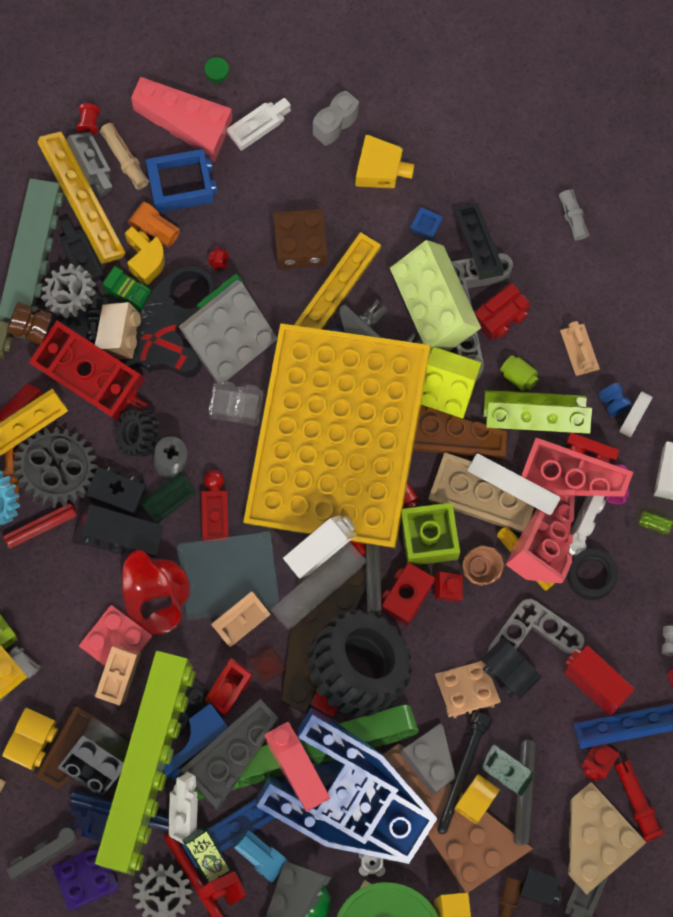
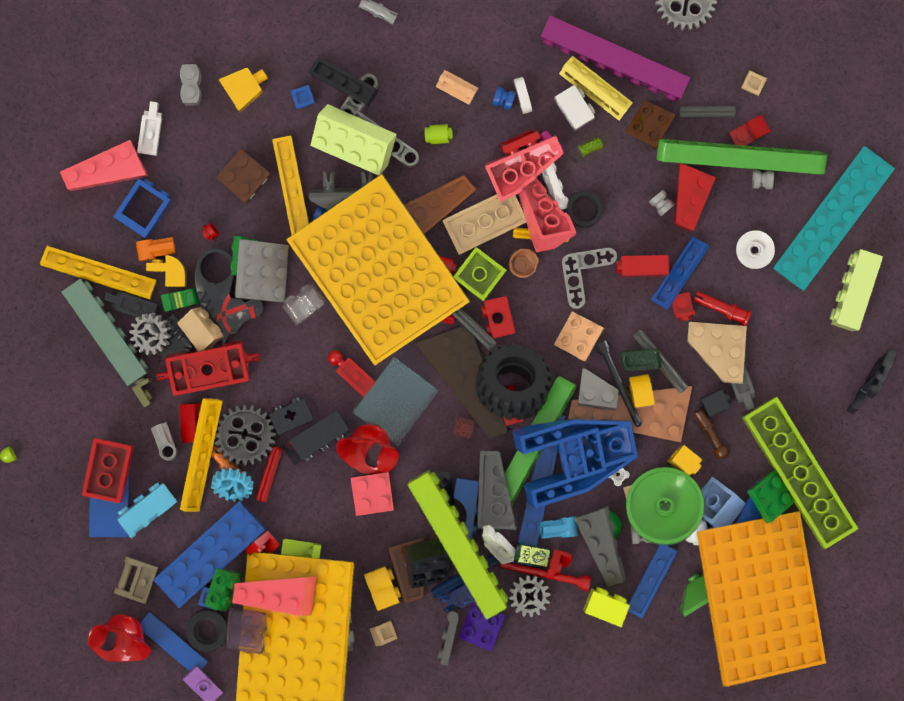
camera: 40 degrees left, 15 degrees up
reddish brown wheel [7,301,52,344] -> none
light grey pin [9,646,41,679] -> none
dark grey hinge [66,132,112,197] -> none
red bush [76,103,101,135] -> none
light nougat hinge [95,646,142,706] -> none
tan pin [100,123,149,190] -> none
black tyre [115,410,161,457] -> none
clear green plate [140,472,197,524] -> none
dark grey piece [153,436,187,478] -> none
red slope [204,658,253,716] -> none
green tile [205,57,229,83] -> none
light nougat hinge [211,591,271,647] -> none
coral slope [264,722,330,812] -> none
clear plate [271,542,367,631] -> none
white window [283,515,357,579] -> none
neon yellow brick [421,347,482,418] -> none
red plate [435,572,463,602] -> none
white sticker [468,454,560,515] -> none
red brick [474,283,530,341] -> none
black brick [481,638,542,699] -> none
lime fence [483,390,592,433] -> none

